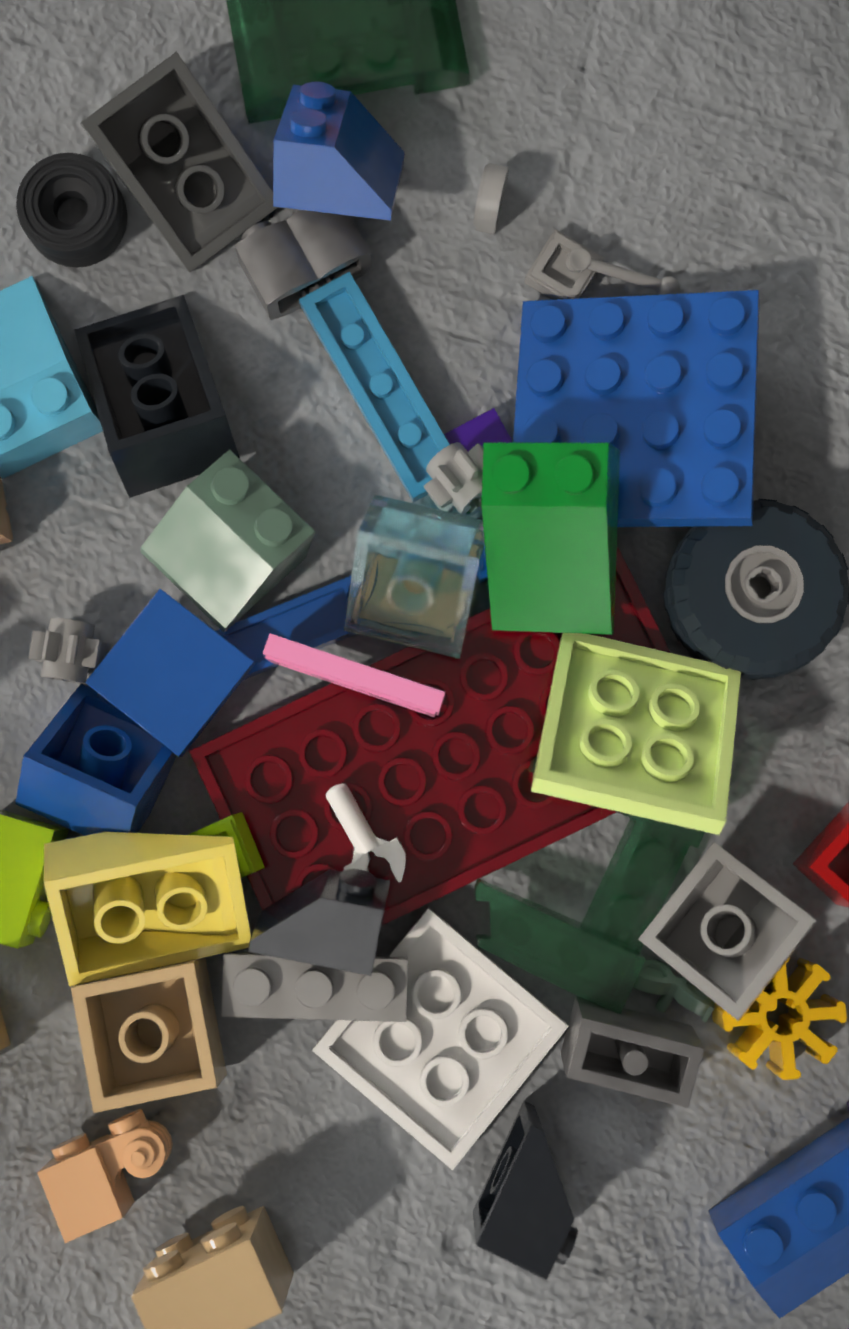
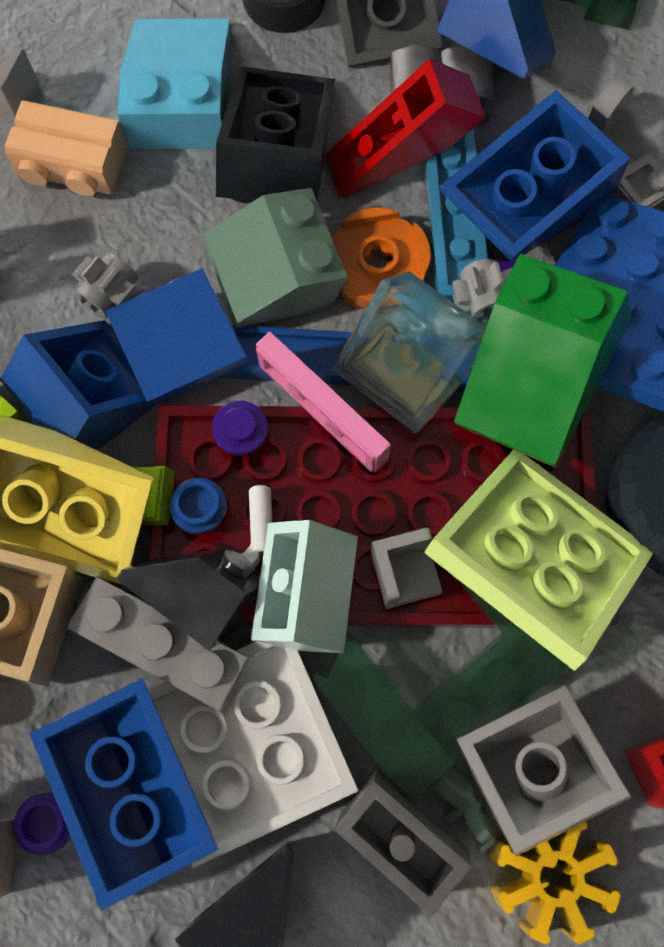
camera: 25 degrees right, 10 degrees down
none -> dark purple plate [14,793,71,855]
none -> blue slope [29,678,219,911]
none -> blue plate [170,478,227,534]
none -> dark purple plate [212,401,268,456]
none -> light aqua brick [251,520,358,653]
none -> red slope [325,58,486,198]
none -> orange plate [332,208,430,310]
none -> light grey panel [371,528,442,609]
none -> blue slope [440,90,630,262]

